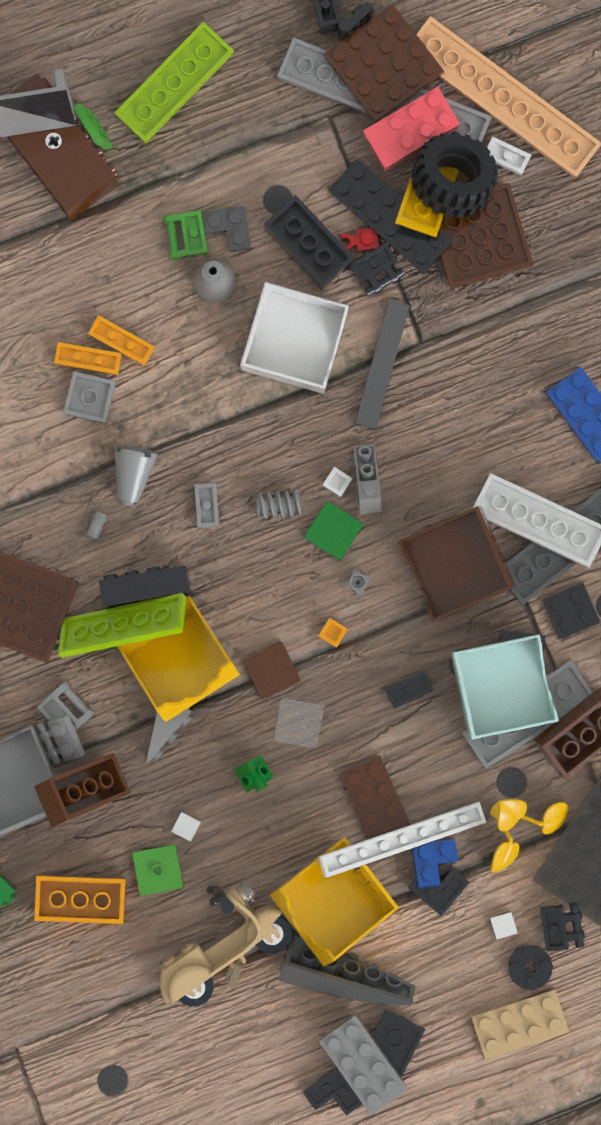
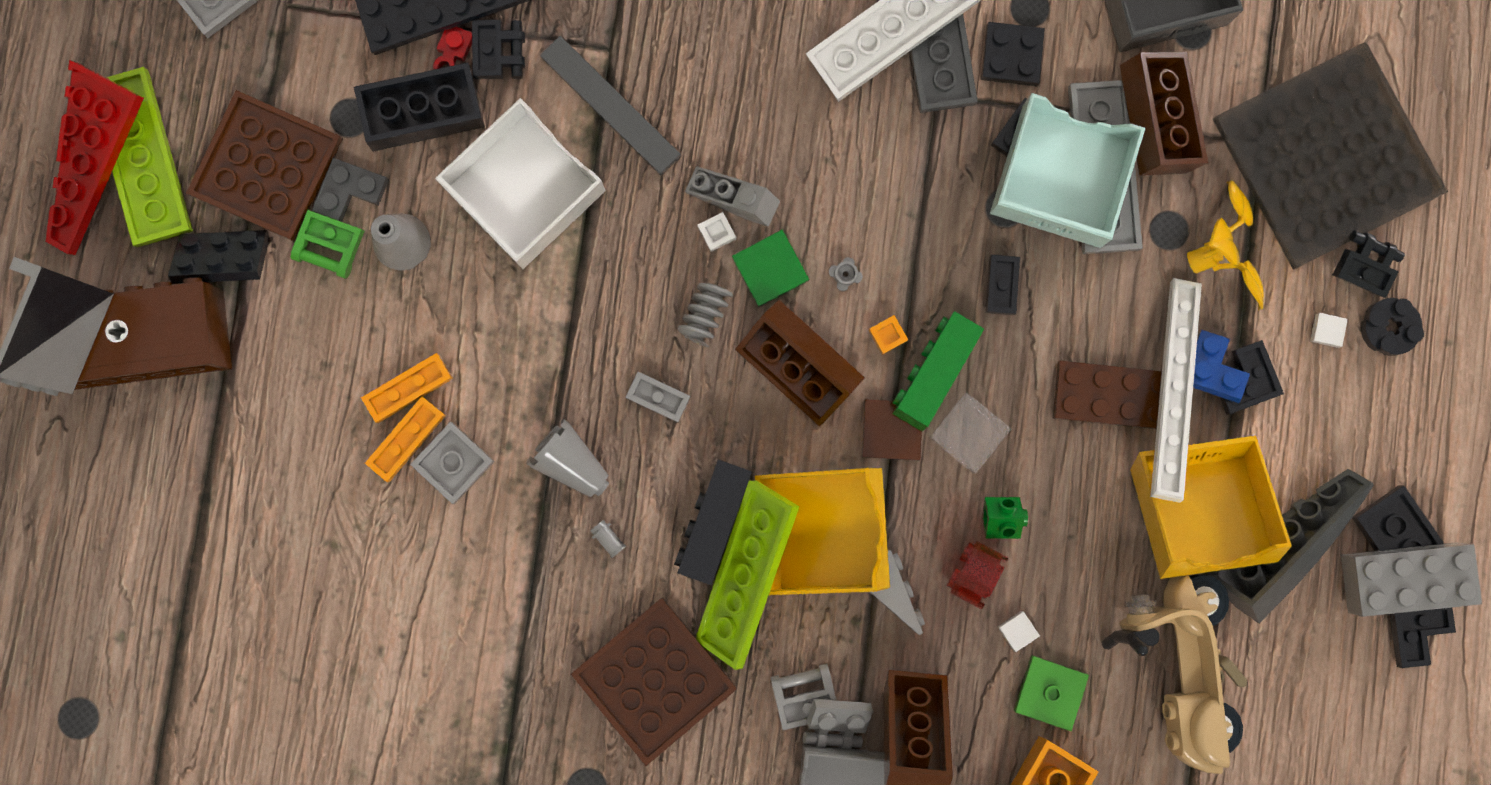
camera: 70 degrees left, 0 degrees up
bright green plate [73,104,113,150] -> none
reddish brown piece [398,506,516,622] -> none
tan plate [471,989,569,1060] -> none
none -> red wing [45,60,144,255]
none -> black plate [168,230,270,284]
none -> reddish brown plate [186,90,343,242]
none -> reddish brown slope [735,300,865,427]
none -> green brick [892,311,984,432]
none -> clear red brick [946,541,1009,610]

